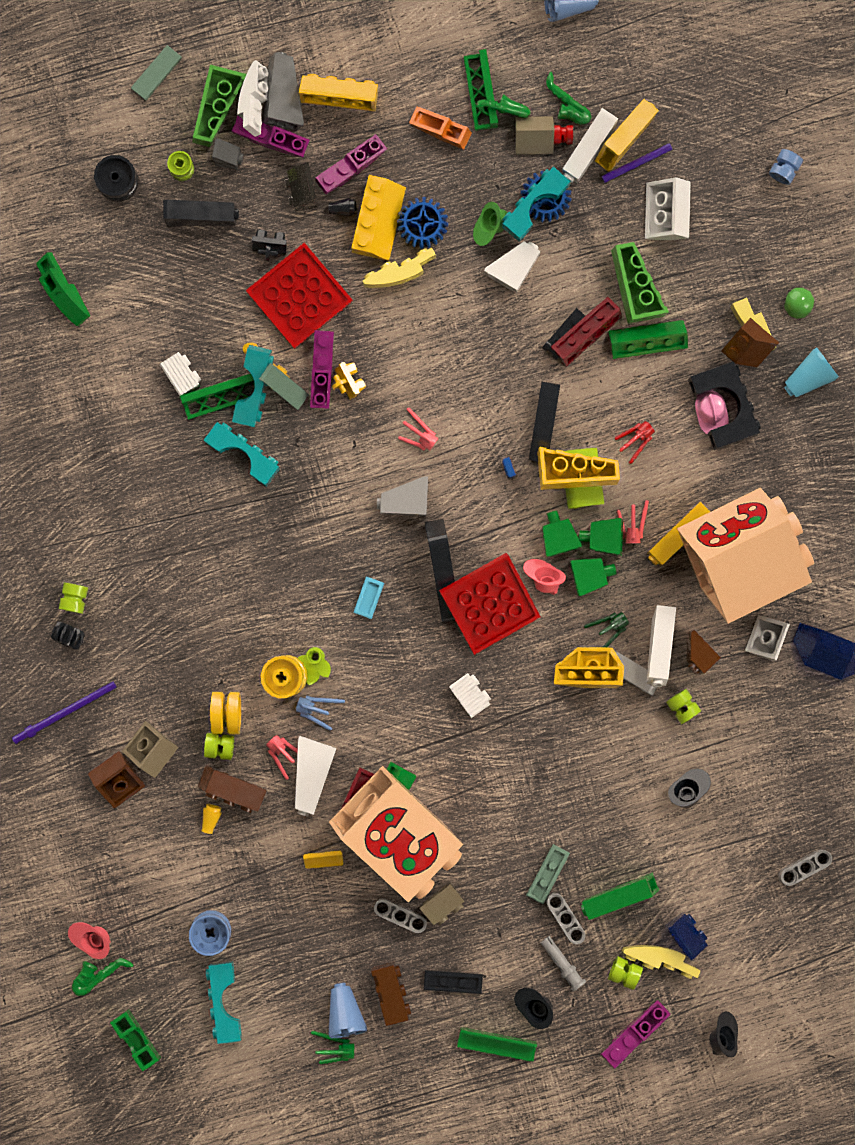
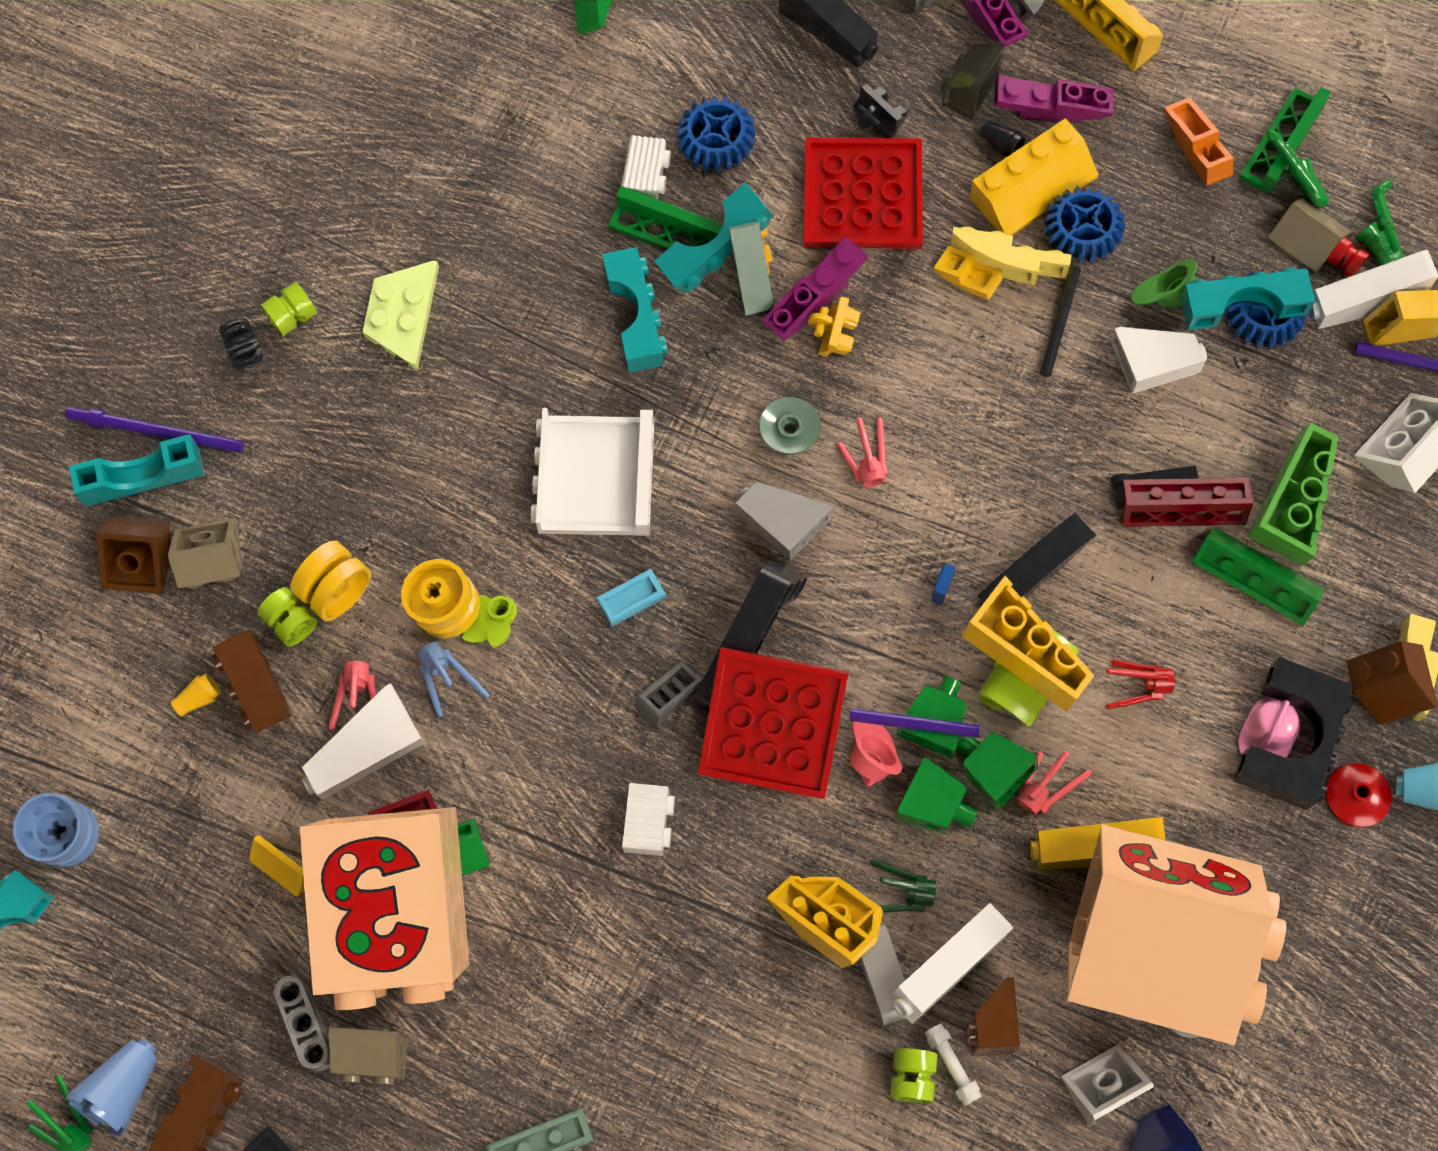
camera: 45 degrees right, 15 degrees down
none -> teal arch [69,434,205,507]
none -> yellowish green wing [363,261,439,369]
none -> white panel [531,408,654,536]
none -> dark grey slope [635,660,702,728]
none -> blue gear [677,95,756,173]
none -> sand green dish [759,397,821,455]
none -> dark purple bar [849,708,980,738]
none -> white bar [925,1023,982,1106]
none -> yellow slope [934,245,1003,301]
none -> black bar [1039,267,1081,377]
none -> red dish [1325,763,1392,828]

